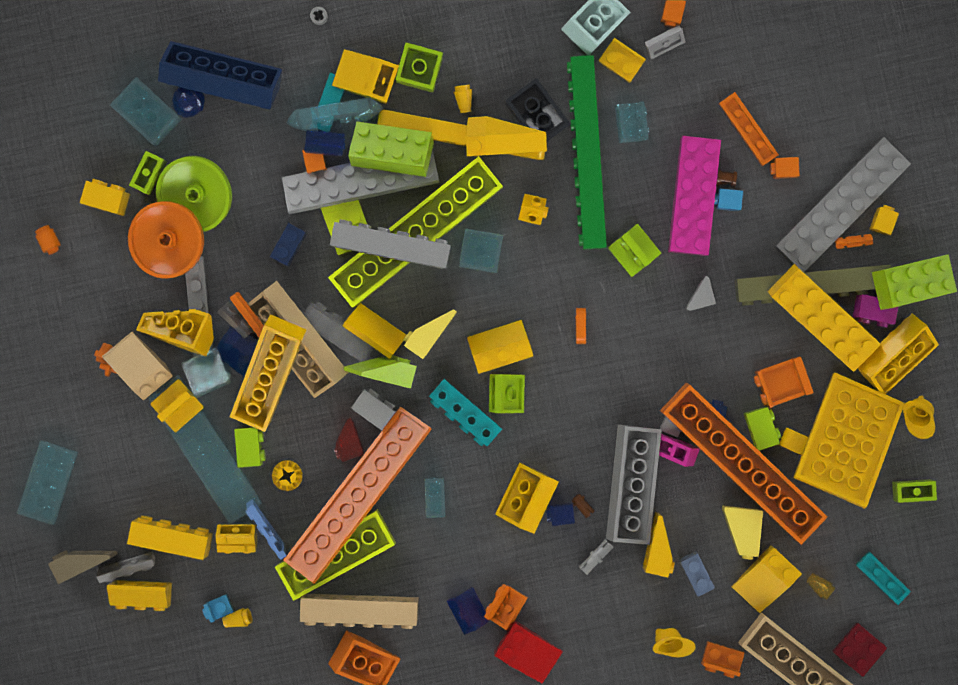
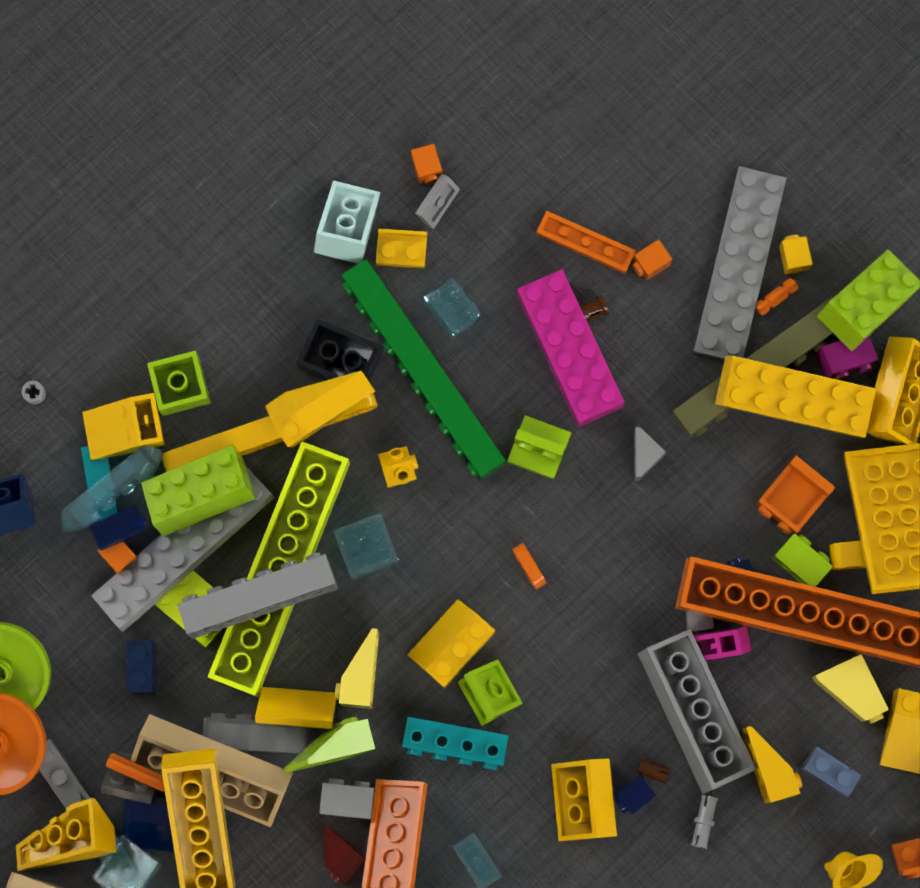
camera: 30 degrees left, 10 degrees down
yellow cone [453,84,472,113] -> none
dark azure brick [714,189,743,211] -> none

